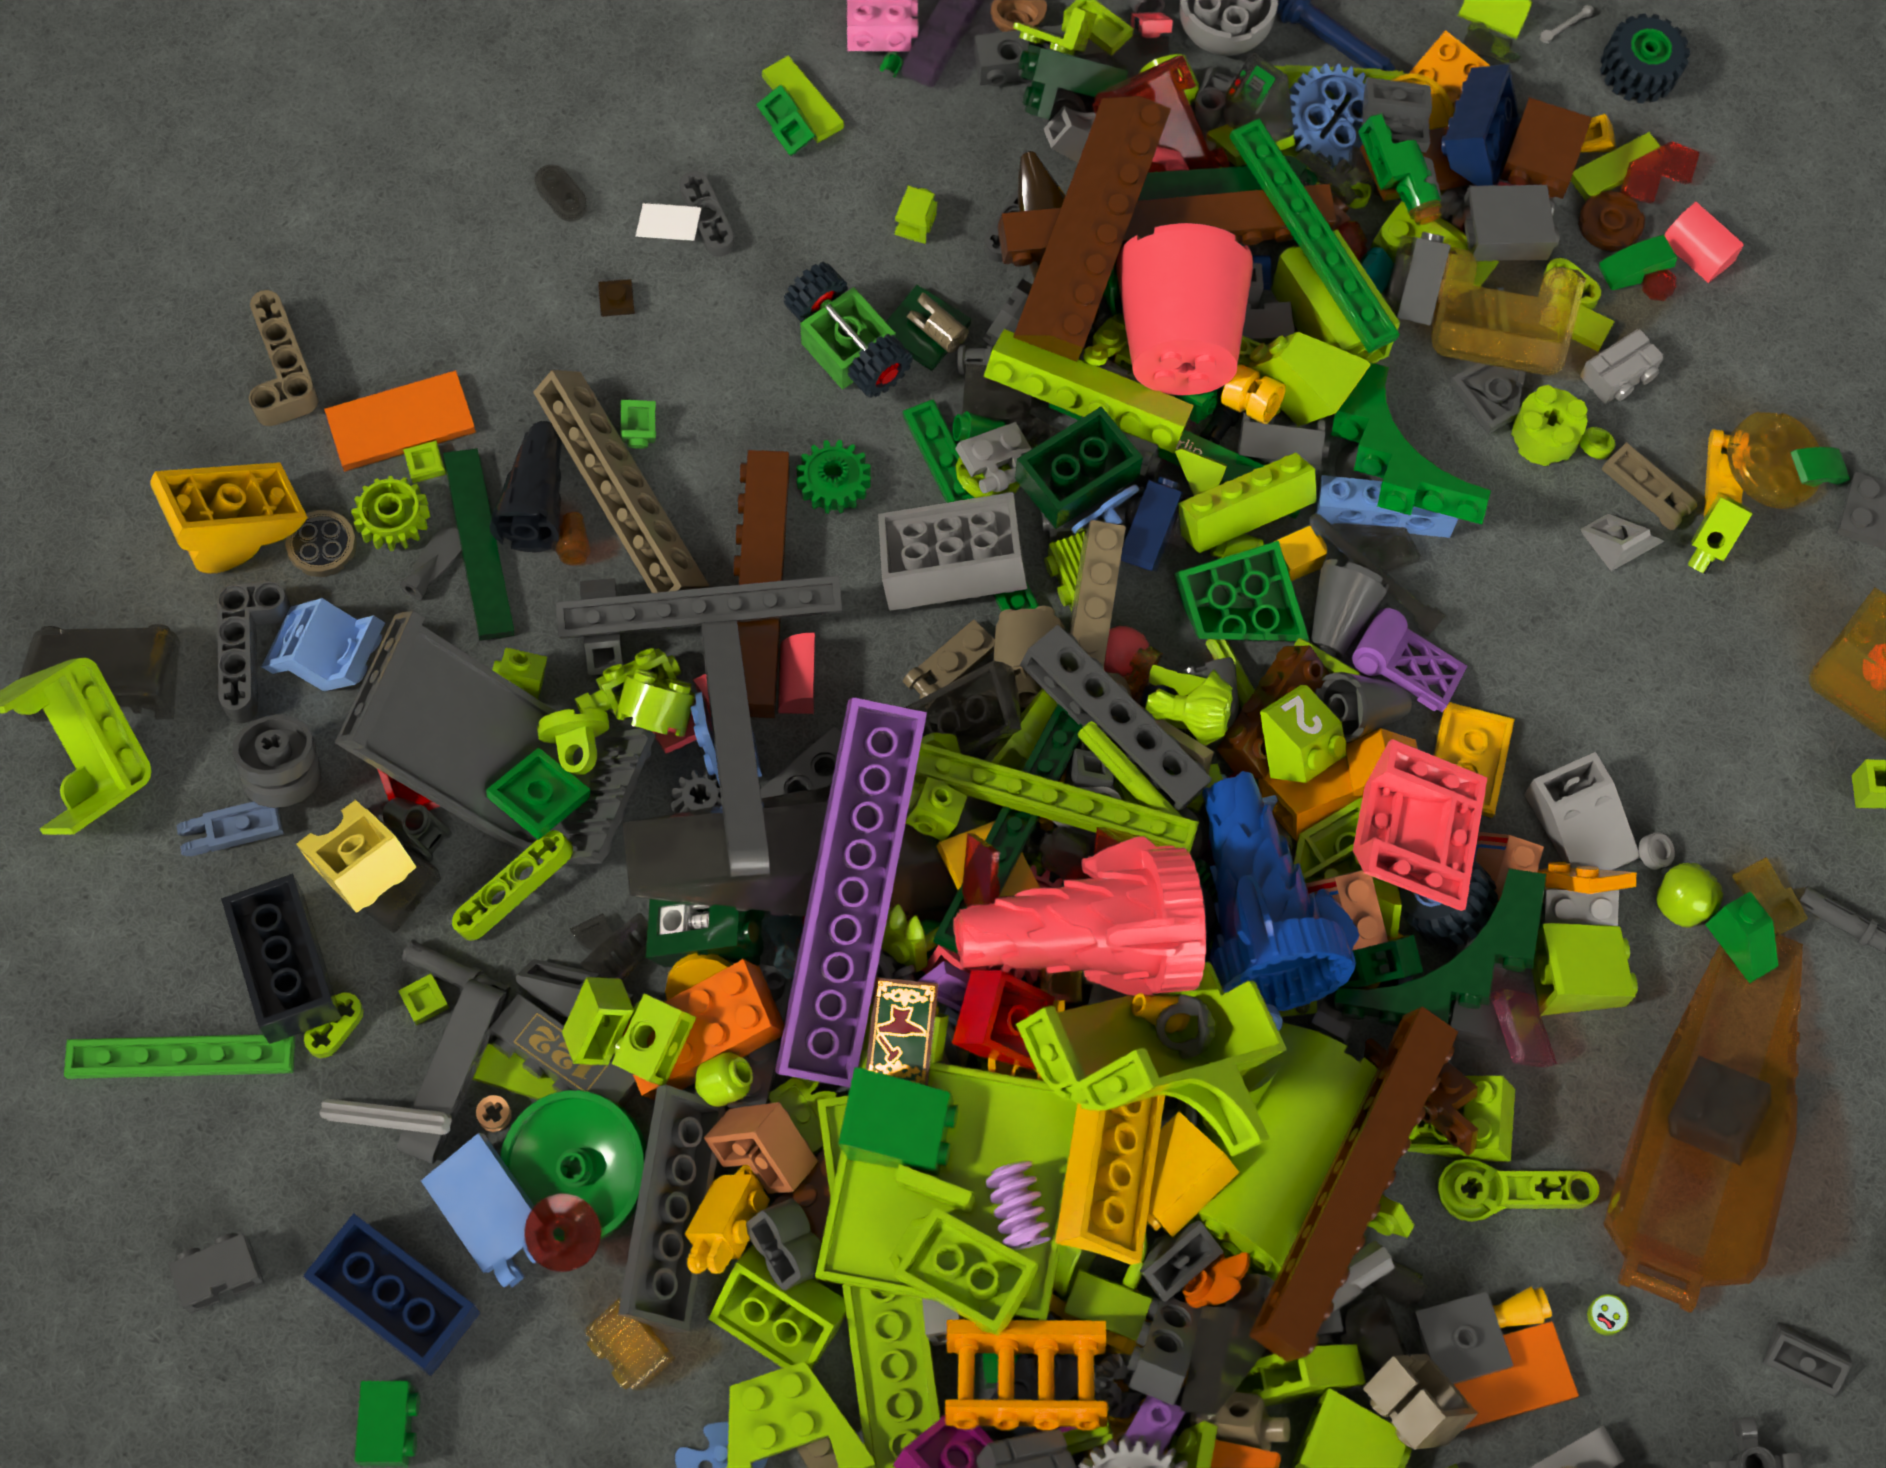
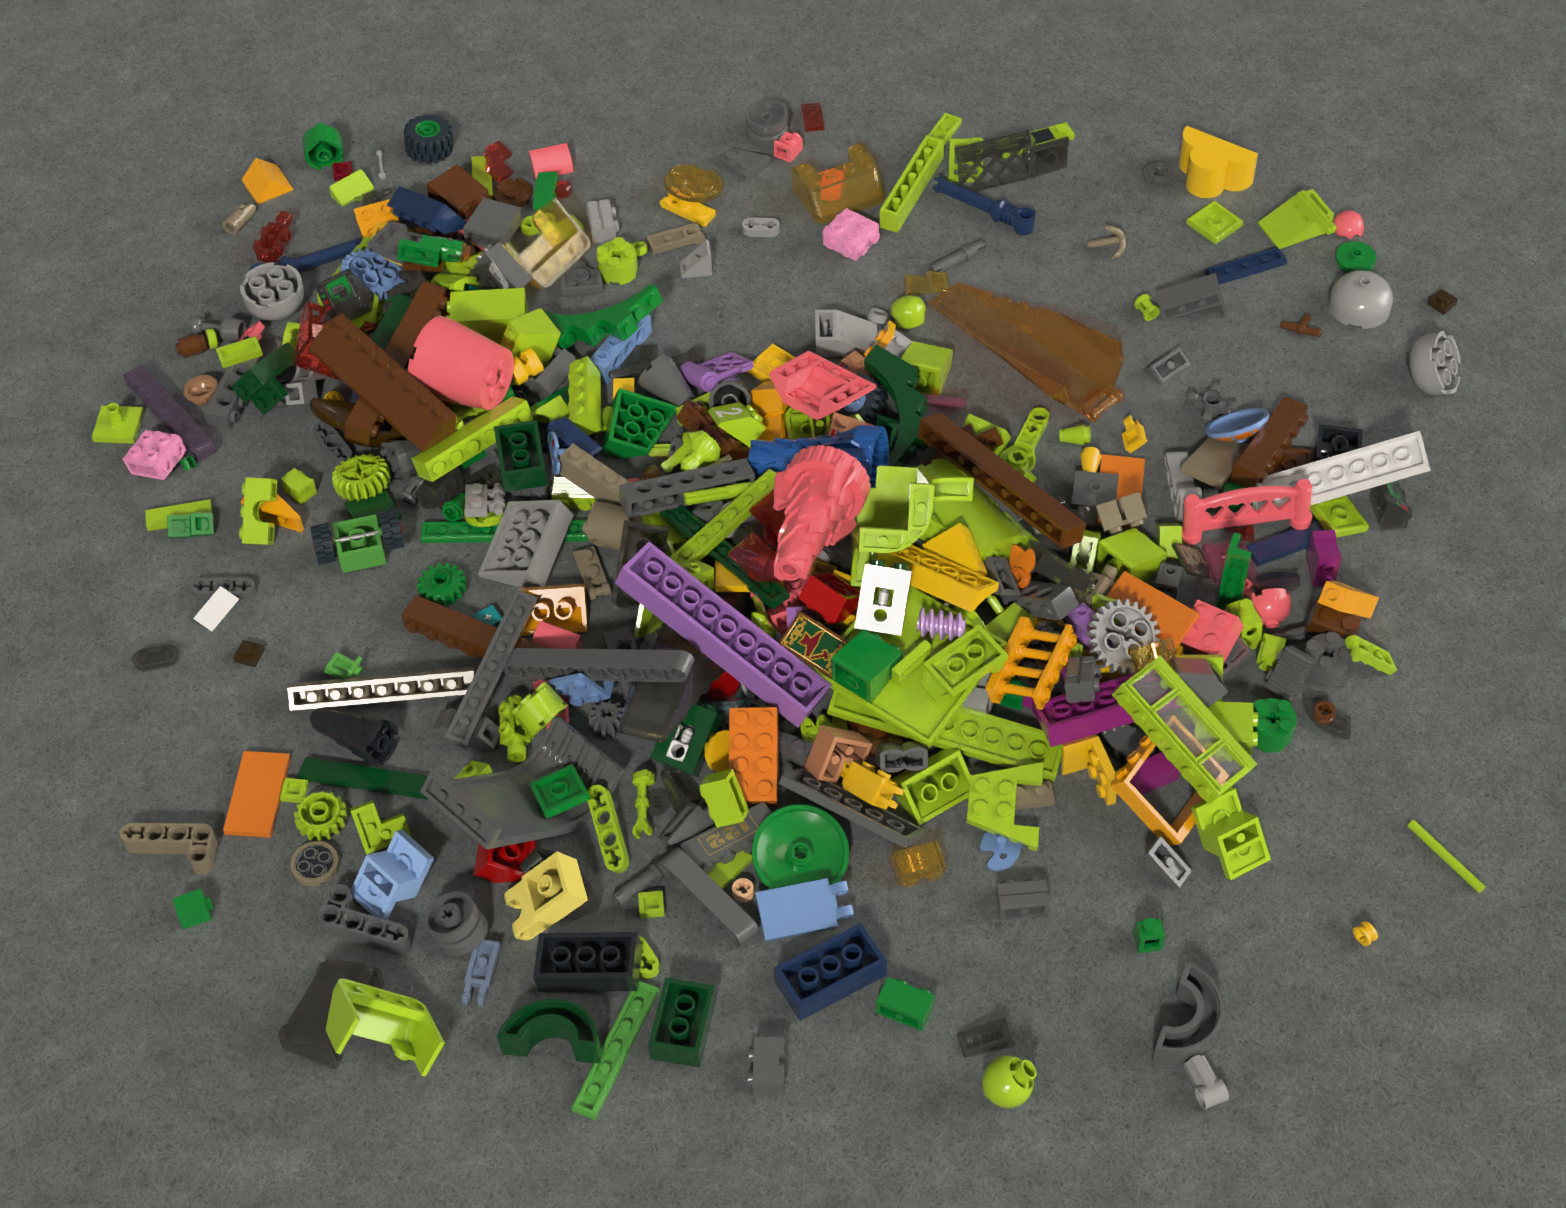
camera: 60 degrees left, 15 degrees down
yellow brick [150,462,308,573] -> none
light grey axle [319,1099,452,1135] -> none
clear red dish [524,1194,601,1272] -> none
lime tile [537,707,609,775] -> none
clear orange cone [556,512,591,565] -> none
lime brick [611,994,697,1086] -> none
lime head [695,1052,753,1107] -> none
dark tan hinge [907,292,969,353] -> none
lime bracket [1013,7,1097,55] -> none
yellow cone [1131,993,1190,1033] -> none
dark grey piece [1155,994,1216,1059] -> none
green tile [1229,118,1400,353] -> none
tile [1587,1295,1629,1335] -> none
clear smoke brick [1667,1056,1772,1166] -> none
lime torso [1688,492,1753,574] -> none
green slope [1705,891,1778,984] -> none
green slope [1790,447,1851,487] -> none
none -> green brick [172,888,214,930]
none -> lime arch [239,477,277,545]
none -> light orange slope [241,494,304,533]
none -> lime gear [332,453,391,501]
none -> lime plate [350,800,412,855]
none -> lime slope [430,273,477,291]
none -> teal tile [473,605,502,628]
none -> dark green brick [497,999,602,1064]
none -> light orange slope [518,583,588,636]
none -> lime piece [632,769,655,839]
none -> dark green brick [648,977,716,1068]
none -> light grey beam [742,217,780,237]
none -> bright pink brick [822,208,880,261]
none -> brick [855,558,912,636]
none -> lime cone [1059,424,1091,446]
none -> yellow plate [1122,415,1147,453]

